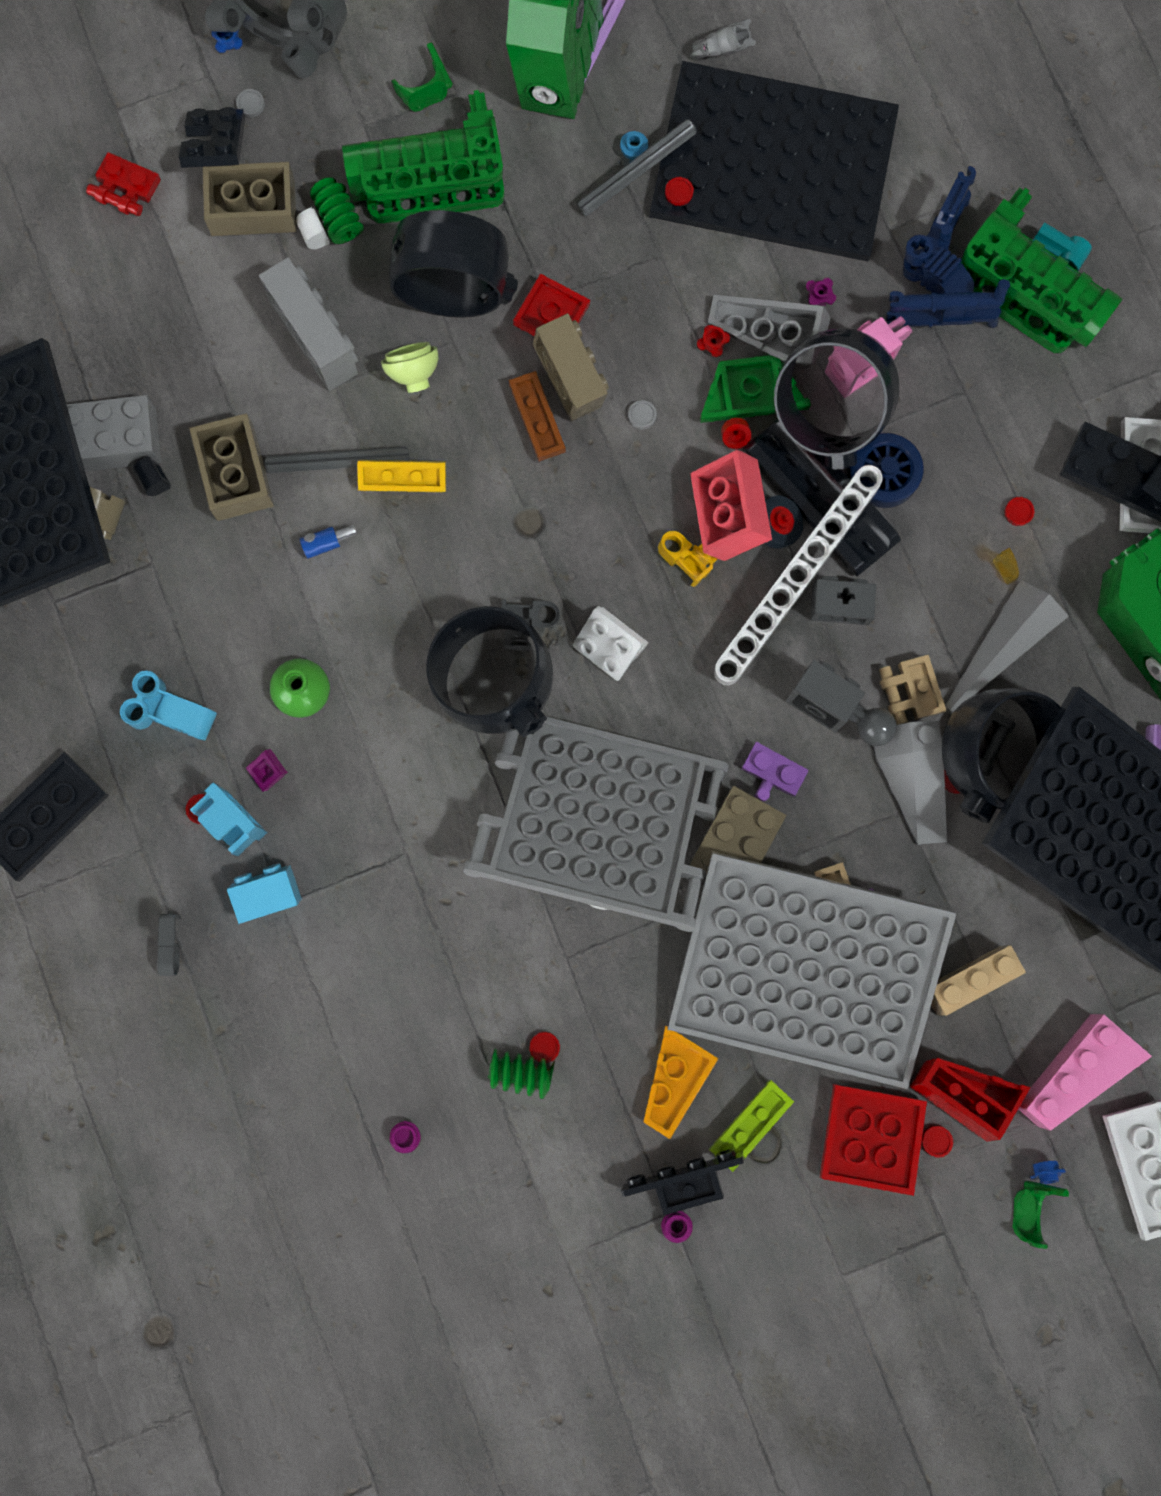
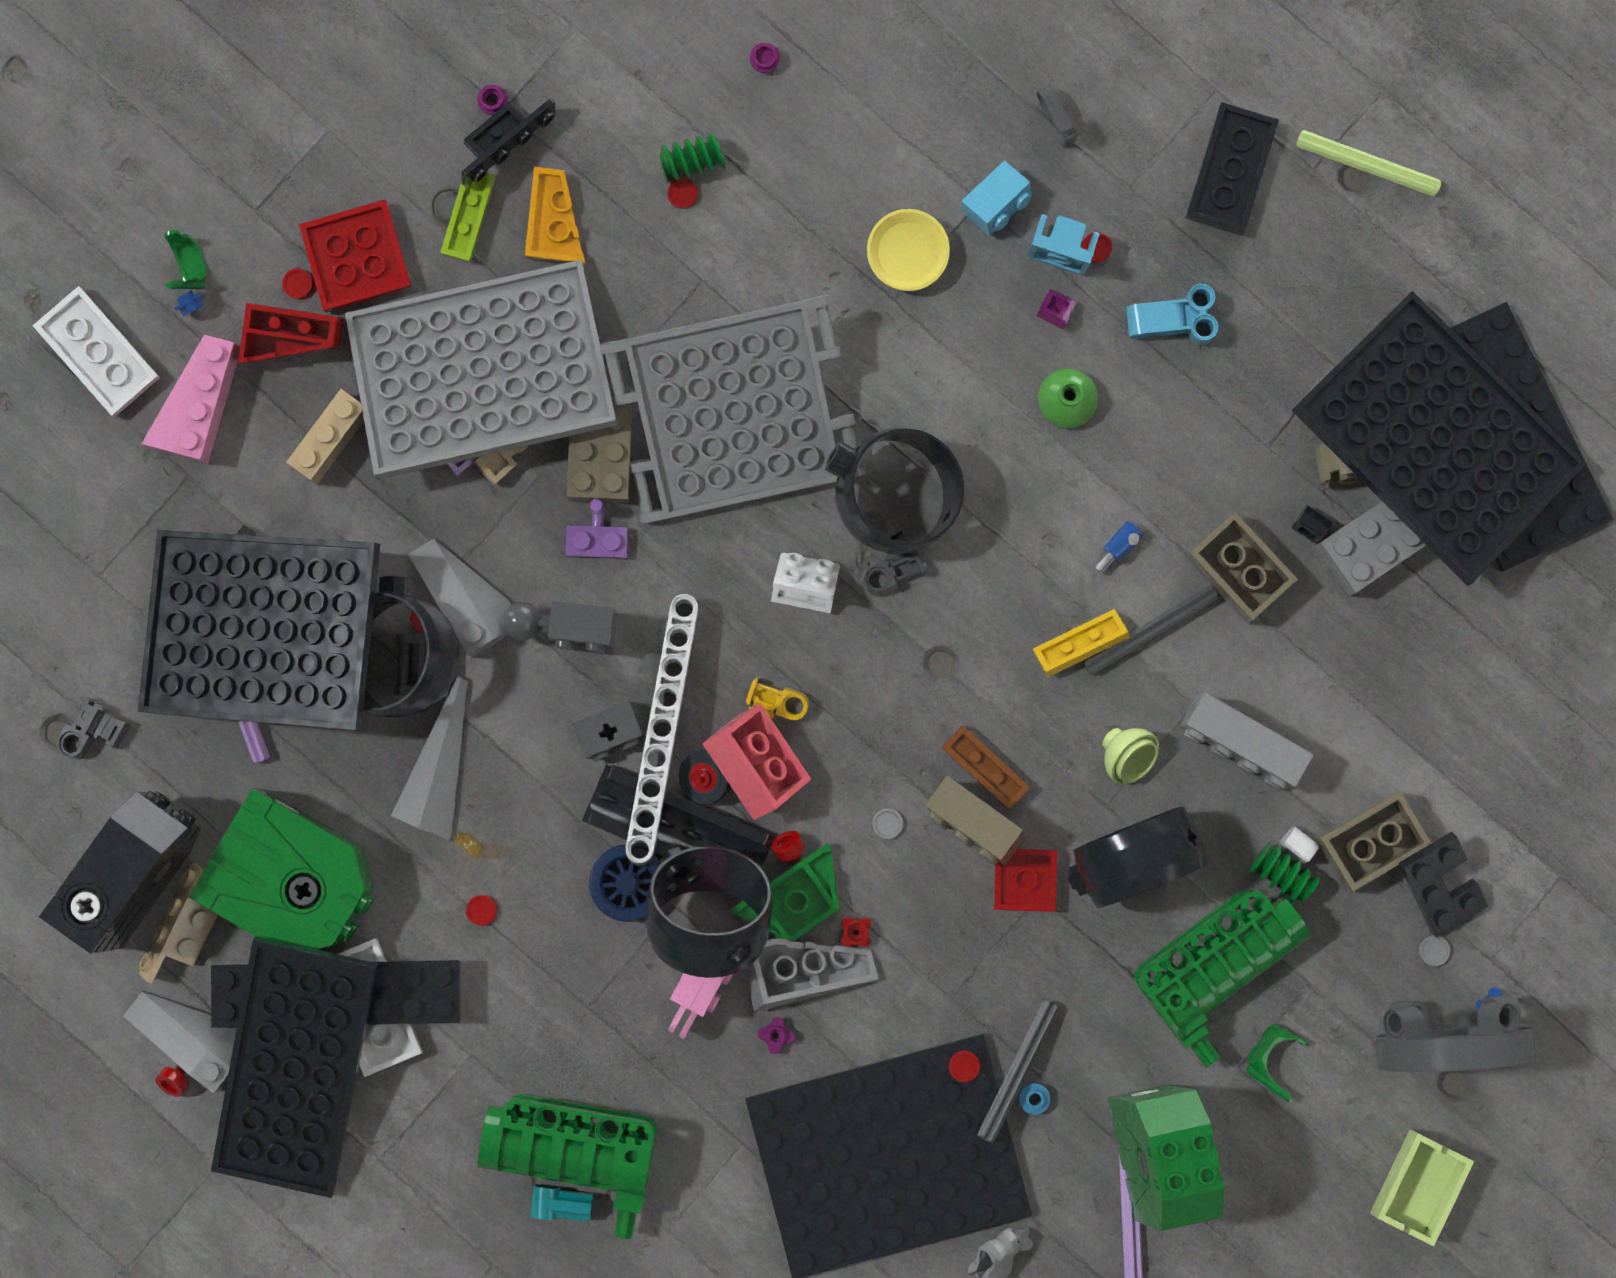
camera: 160 degrees right, 5 degrees up
red plate [86,152,161,216] -> none
tan plate [879,655,947,725] -> none
dark blue piece [886,166,1010,328] -> none
none -> light yellow piece [867,209,950,291]

